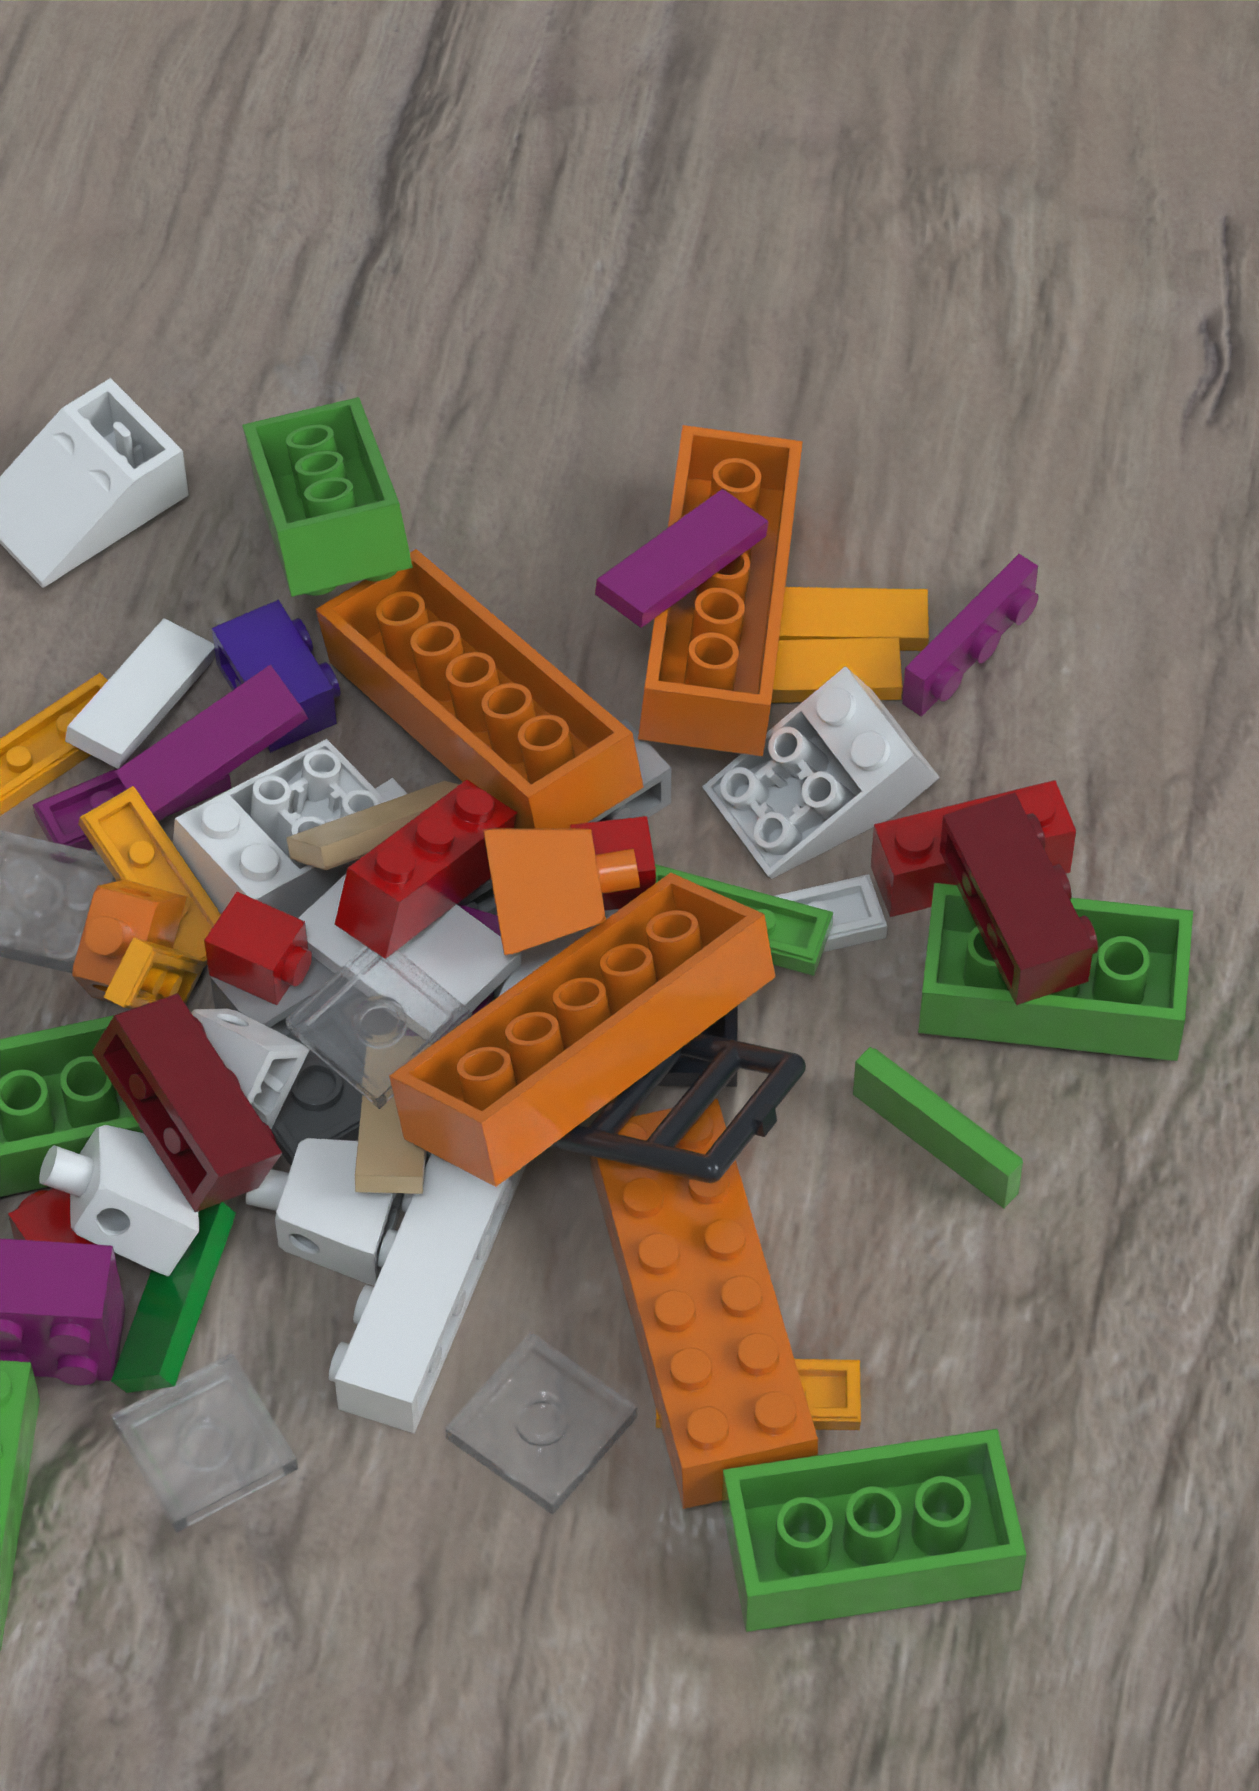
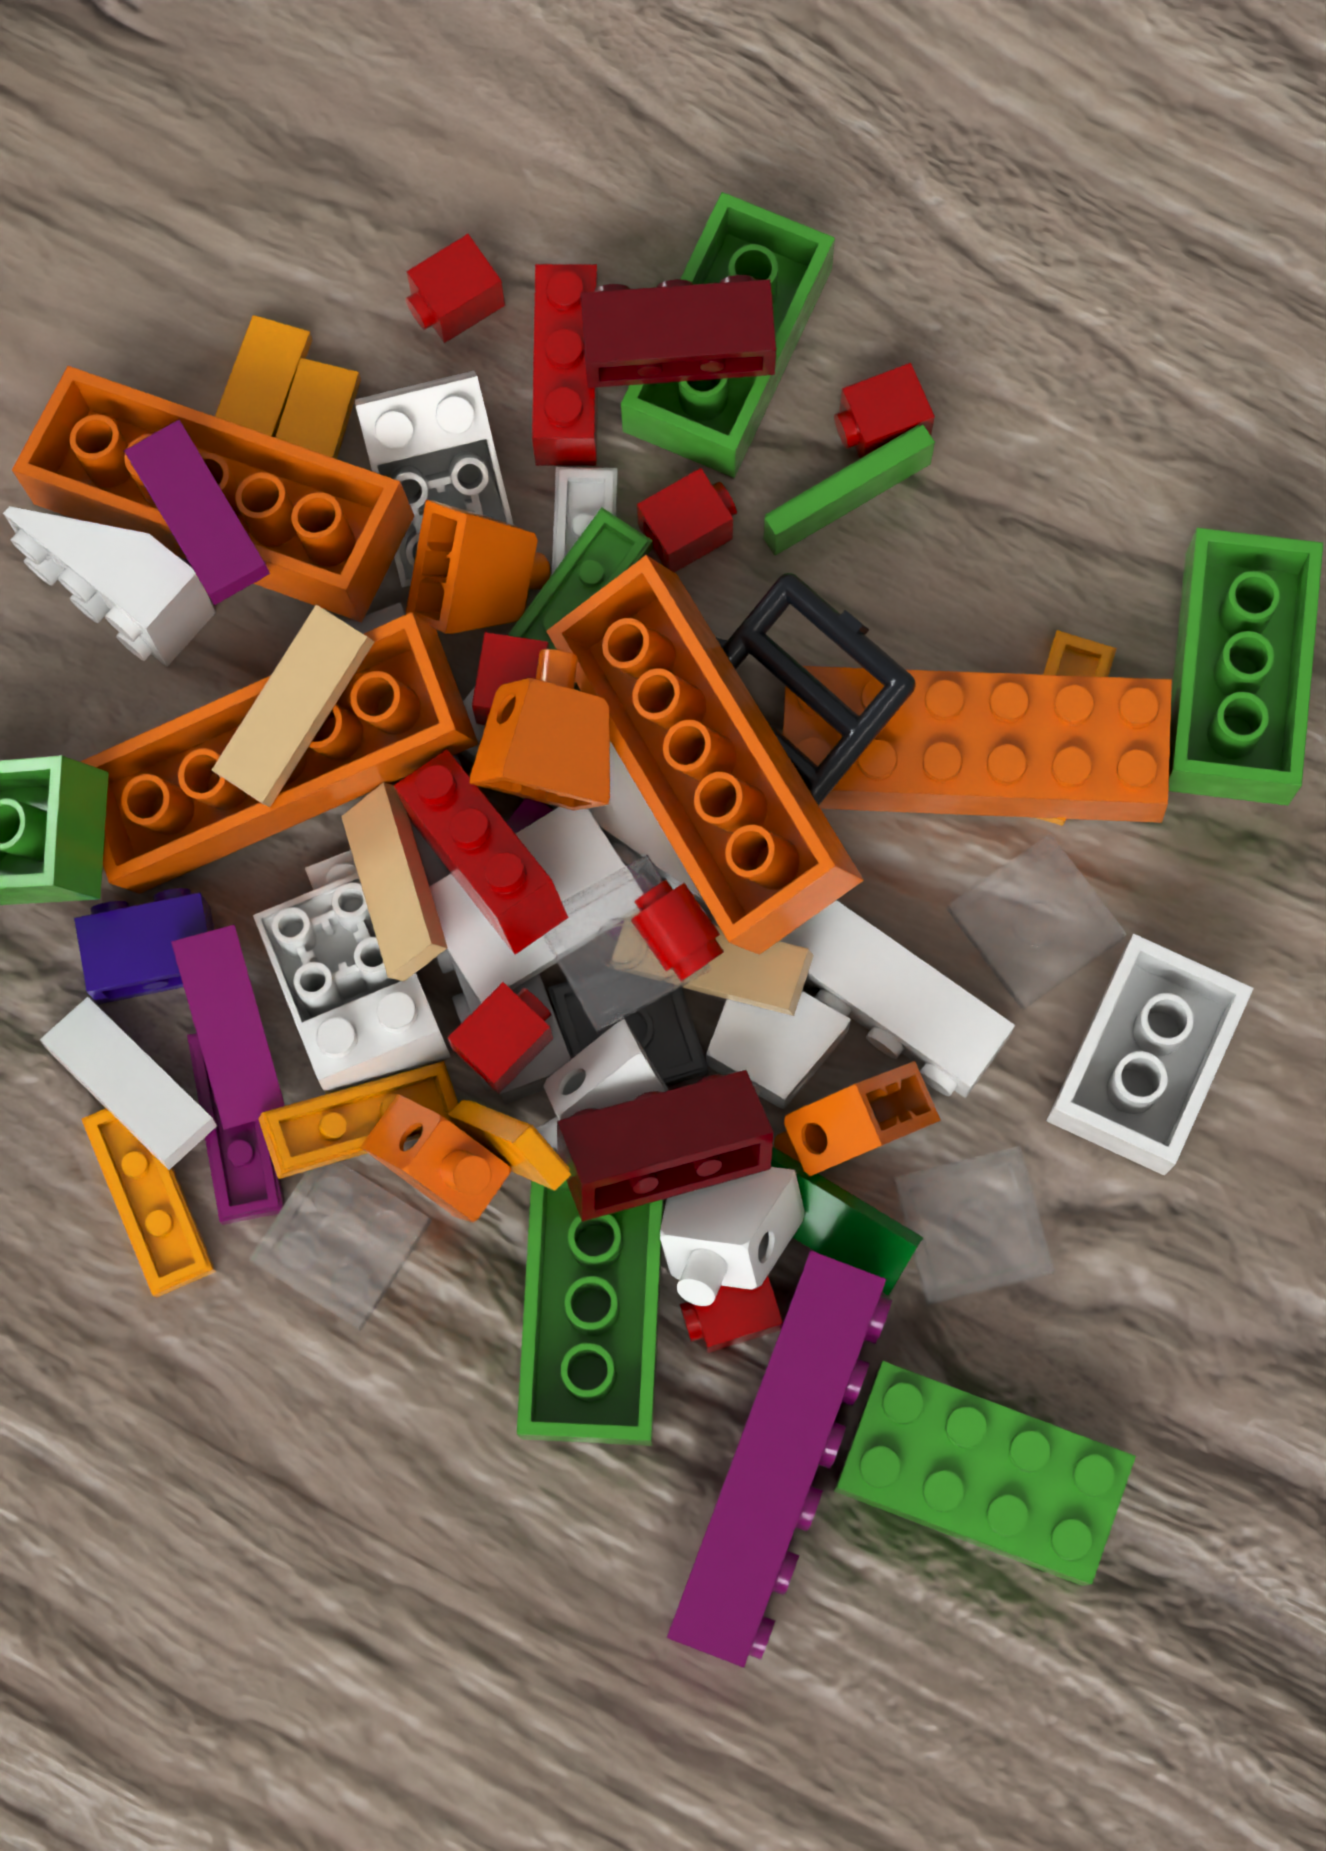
camera: 70 degrees left, 20 degrees up
magenta plate [902,554,1039,717] -> none
none -> white slope [3,506,216,667]
none -> tan tile [212,605,375,807]
none -> red brick [405,234,505,344]
none -> orange torso [405,500,550,634]
none -> red brick [630,880,724,982]
none -> red brick [637,468,737,573]
none -> orange torso [774,1061,941,1176]
none -> red brick [834,362,935,459]
none -> white brick [1046,934,1254,1176]

